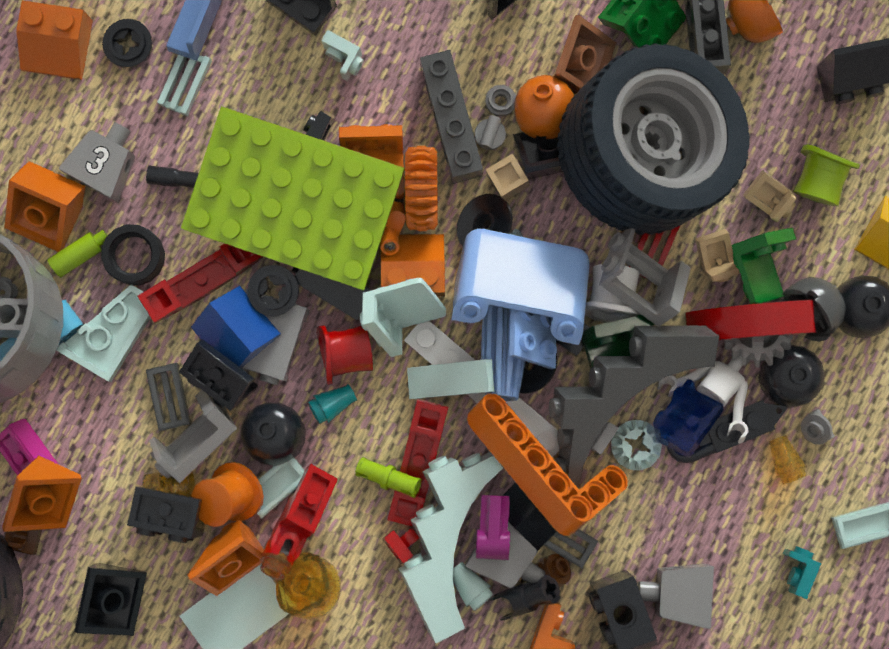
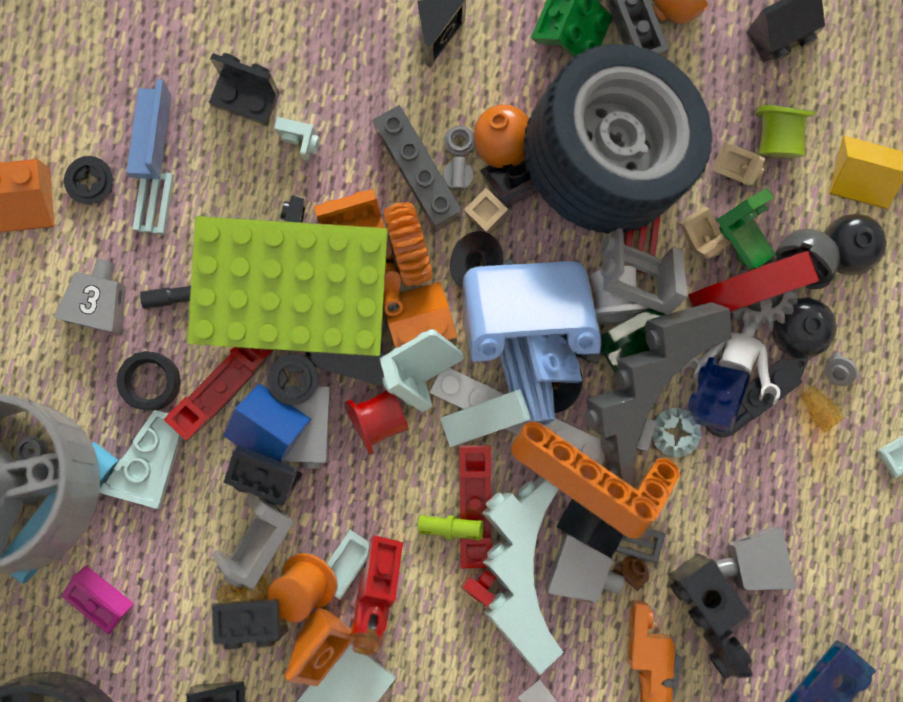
camera: 20 degrees left, 0 degrees up
orange slope [2,456,82,532] -> none
orange slope [4,161,86,252] -> none
reddish brown tile [5,530,42,555] -> none
lime cylinder [47,230,108,278] -> none
dark grey tile [146,363,191,431] -> none
black cylinder [241,402,306,466] -> none
clear yellow cylinder [276,552,341,620] -> none
teal cone [308,384,357,424] -> none
light aqua cone [453,562,494,611] -> none
magenta piece [476,495,510,560] -> none
black piece [490,575,560,621] -> none
nougat slope [554,15,616,94] -> none
teal bracket [783,546,822,599] -> none

